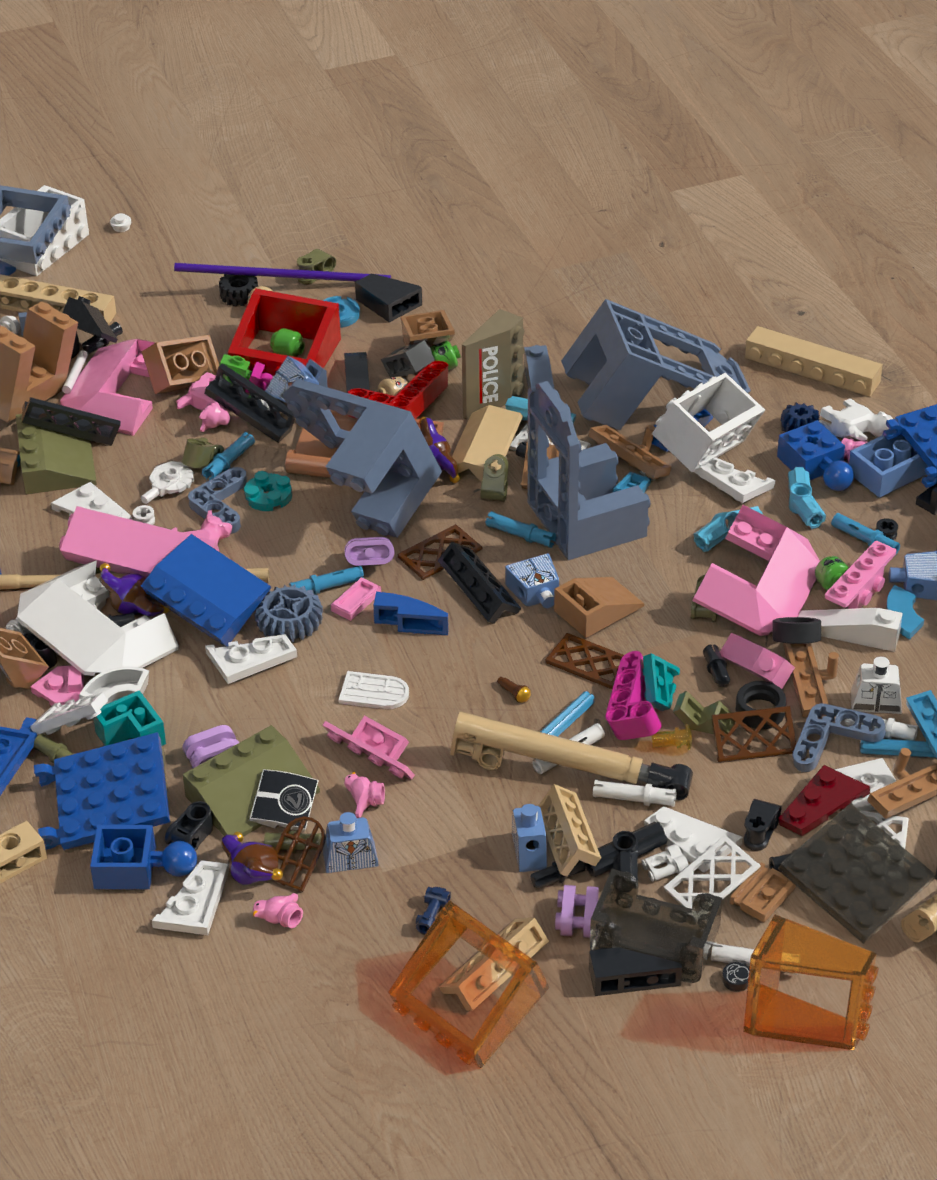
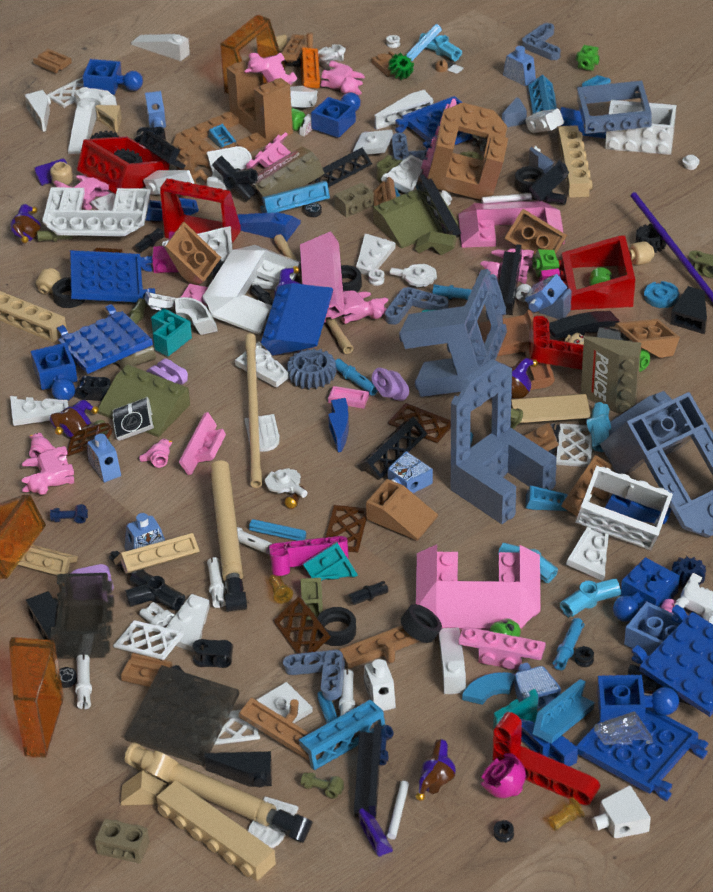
camera: 70 degrees right, 0 degrees up
olive piece [182,437,224,468] -> none
bright pink slope [720,633,795,689] -> none
dark red wing [778,765,870,836] -> none
none -> bright pink animal [21,446,74,495]
none -> tan piece [245,333,262,488]
none -> white piece [265,468,307,498]
none -> olive slope [415,231,457,255]

